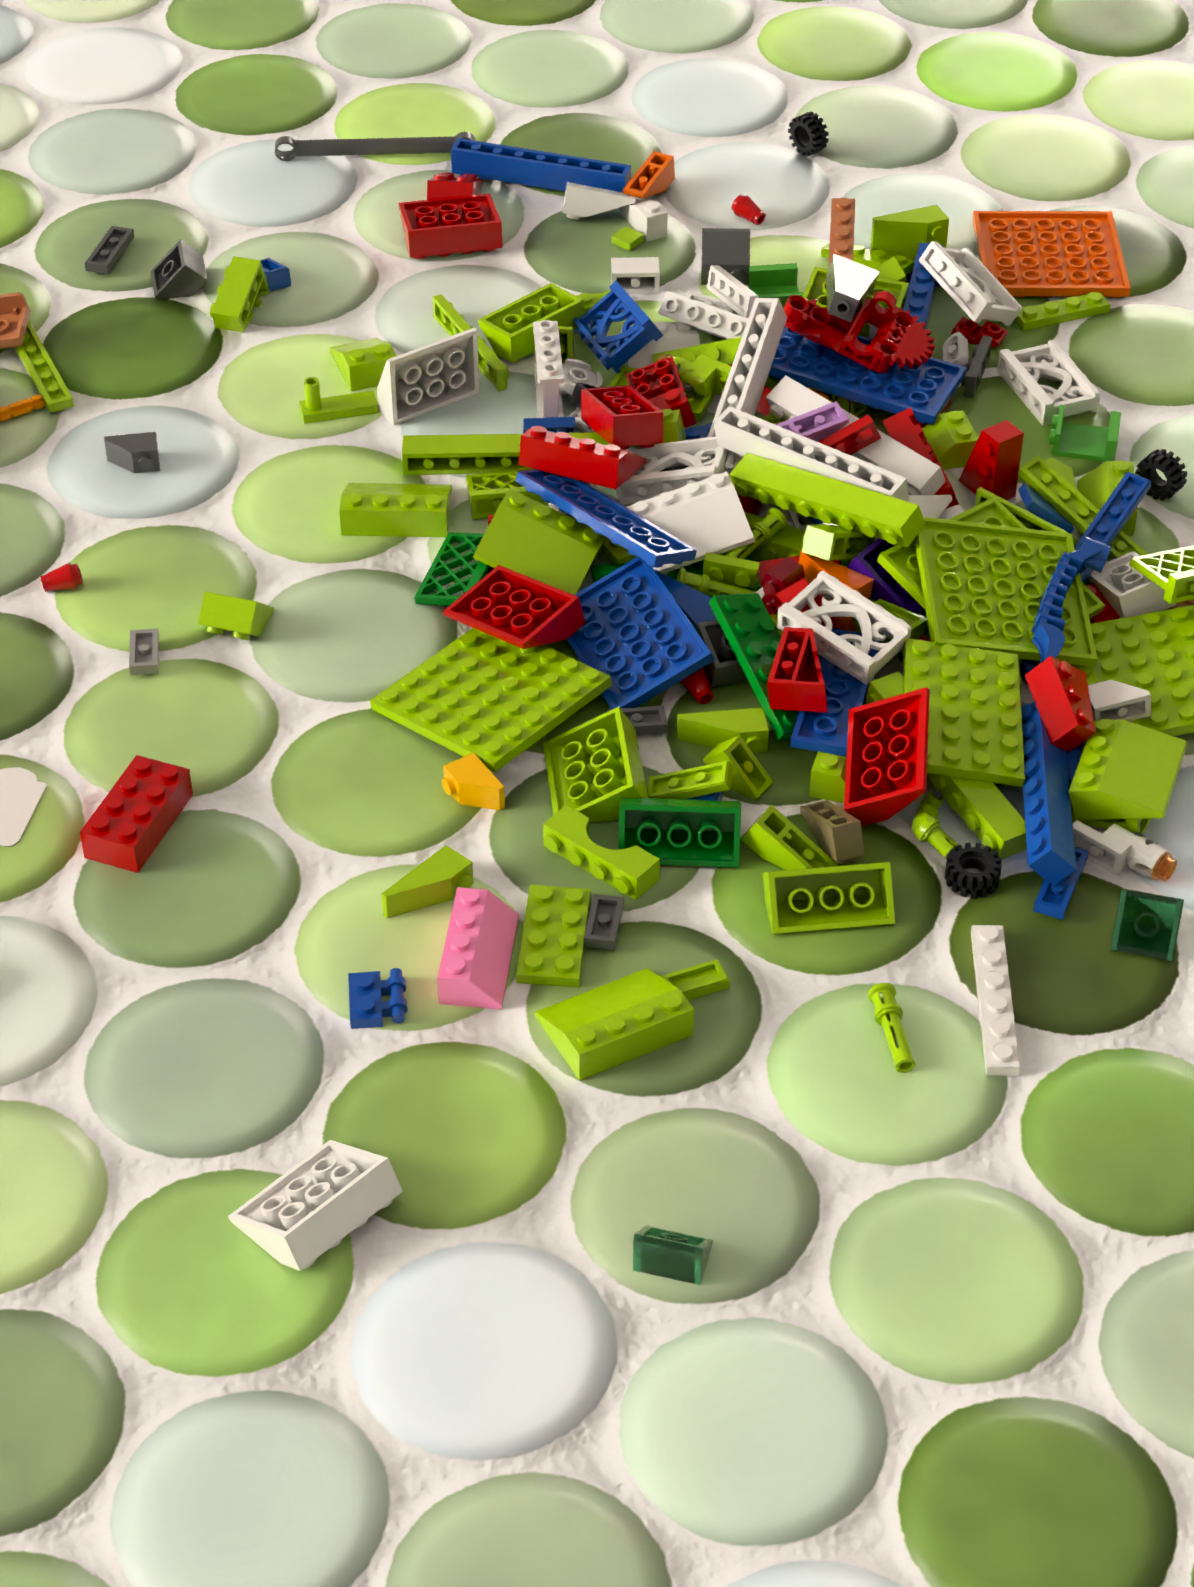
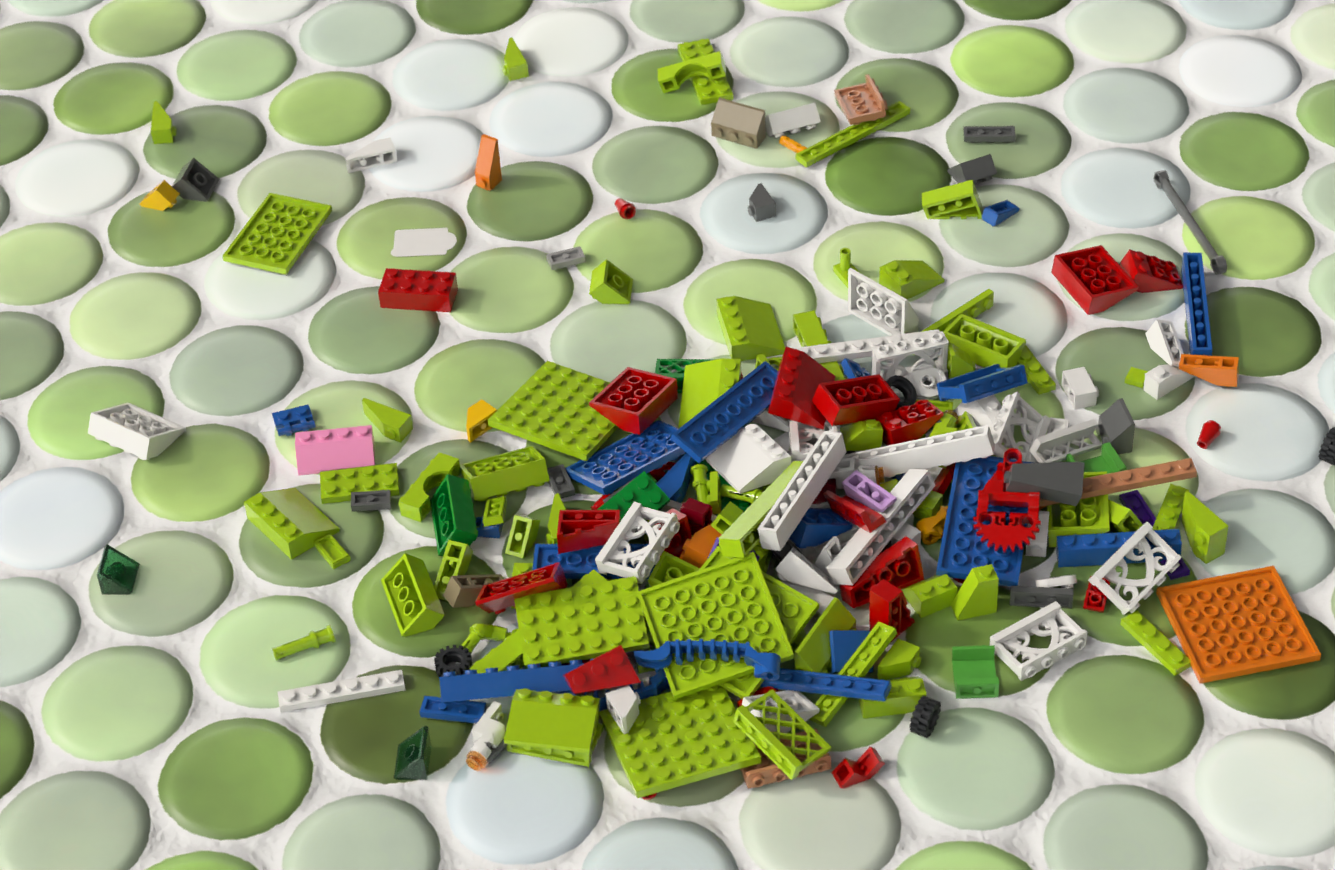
camera: 80 degrees right, 0 degrees up
none -> white plate [793,329,940,363]
none -> lime slope [951,564,999,621]

